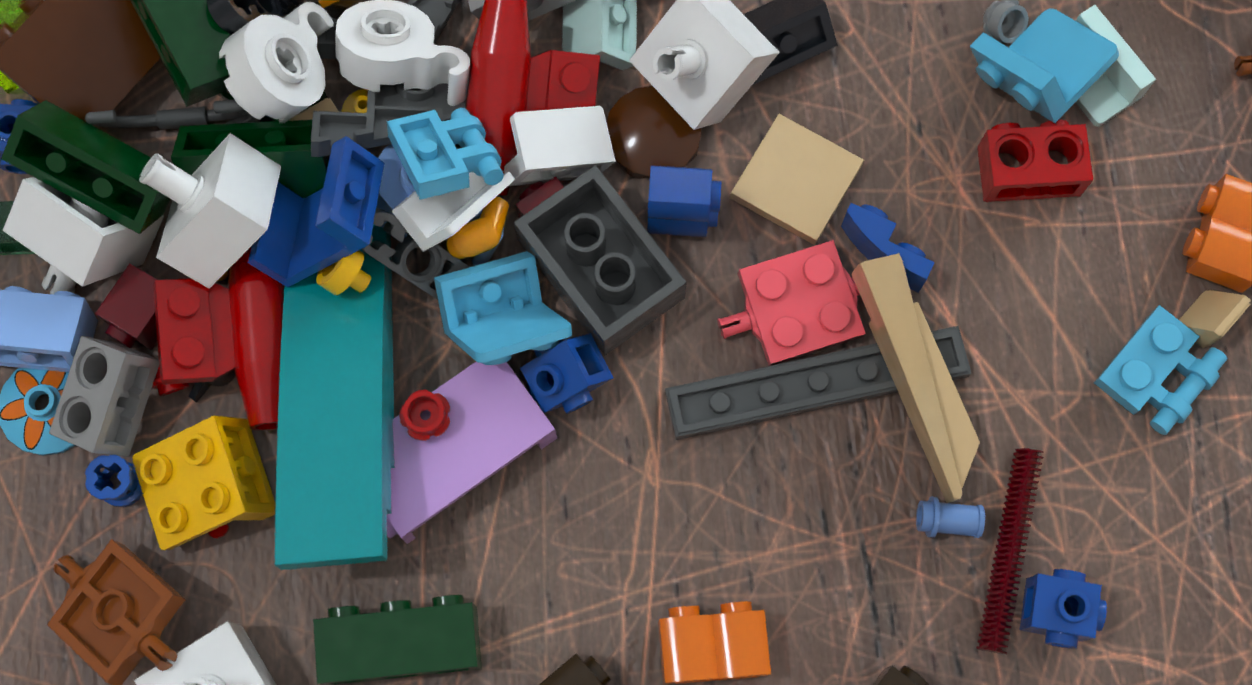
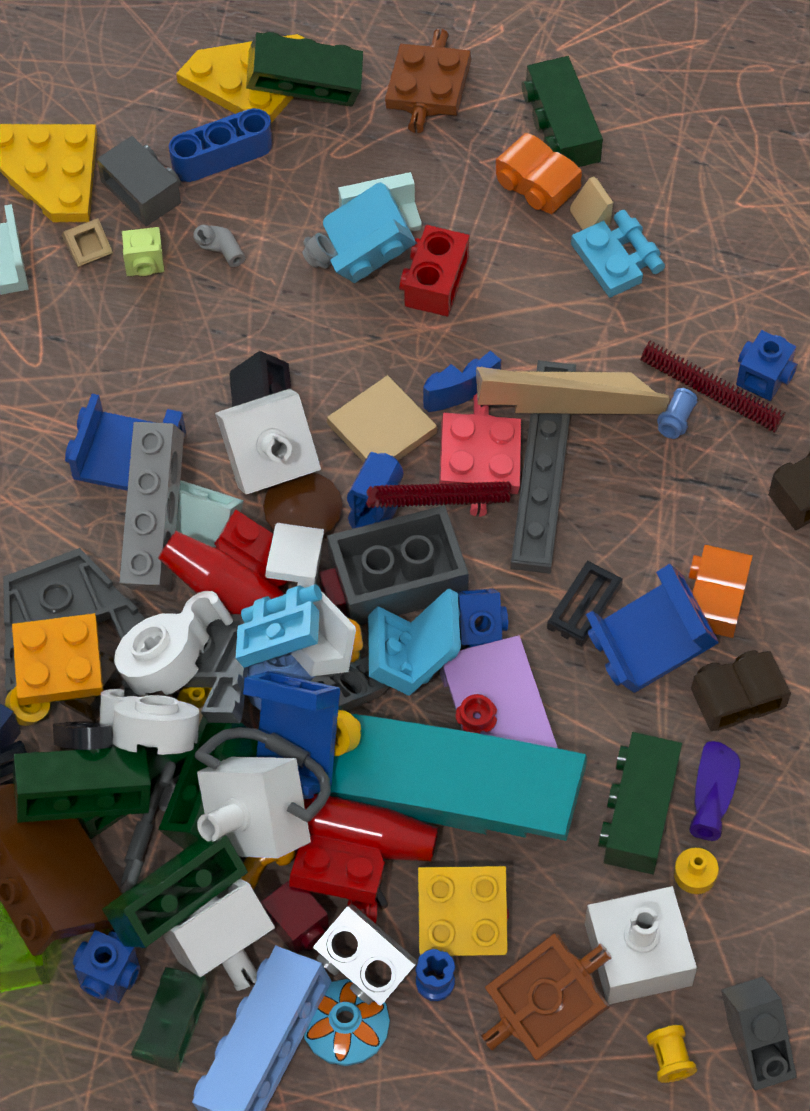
camera: 70 degrees left, 15 degrees down
none -> dark grey piece [195,727,331,822]
none -> dark red axle [366,481,512,508]
none -> black tile [547,560,623,647]
none -> blue panel [586,564,719,693]

